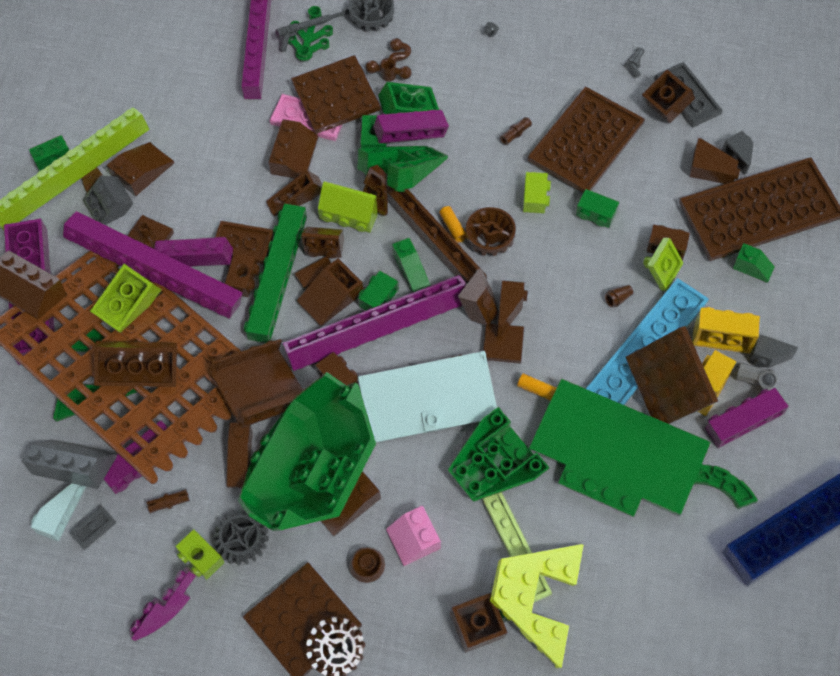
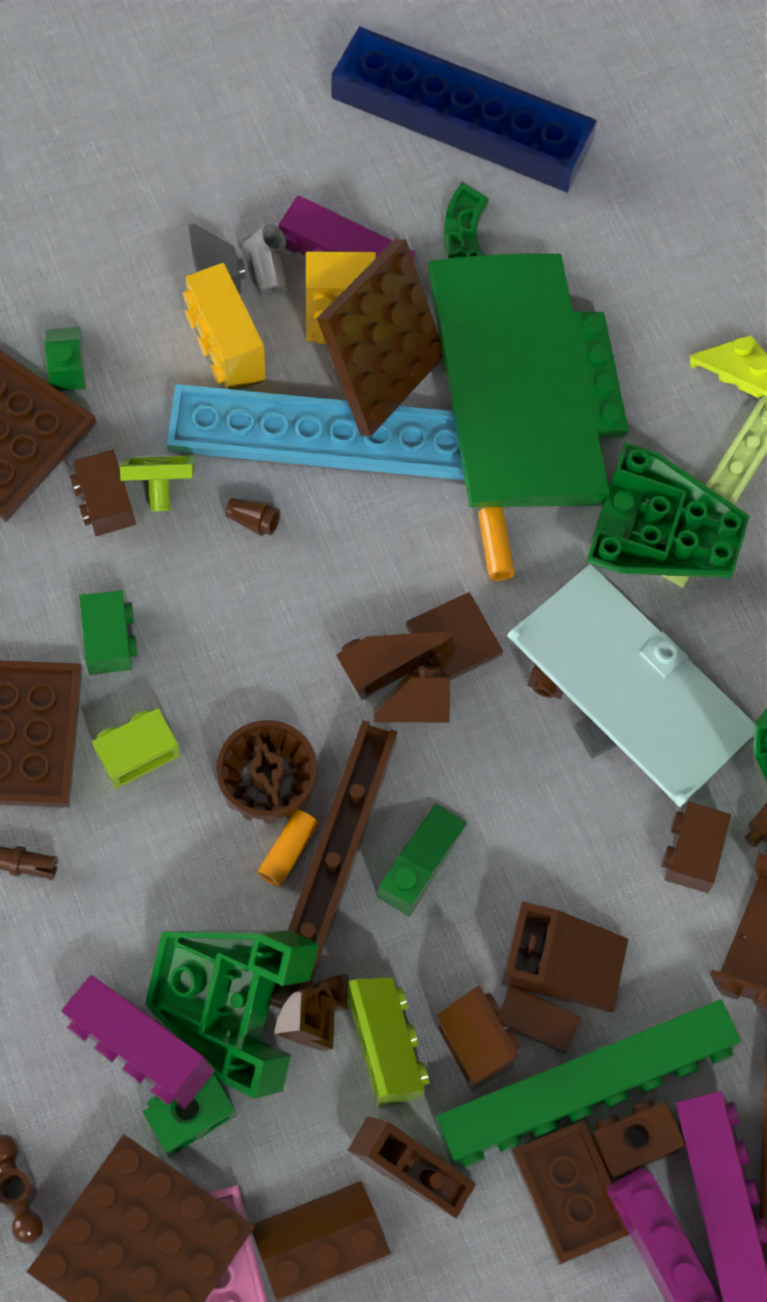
camera: 130 degrees left, 5 degrees up
magenta brick [283,275,466,371] -> none
green brick [358,270,399,311] -> none
green slope [378,82,439,114] -> none

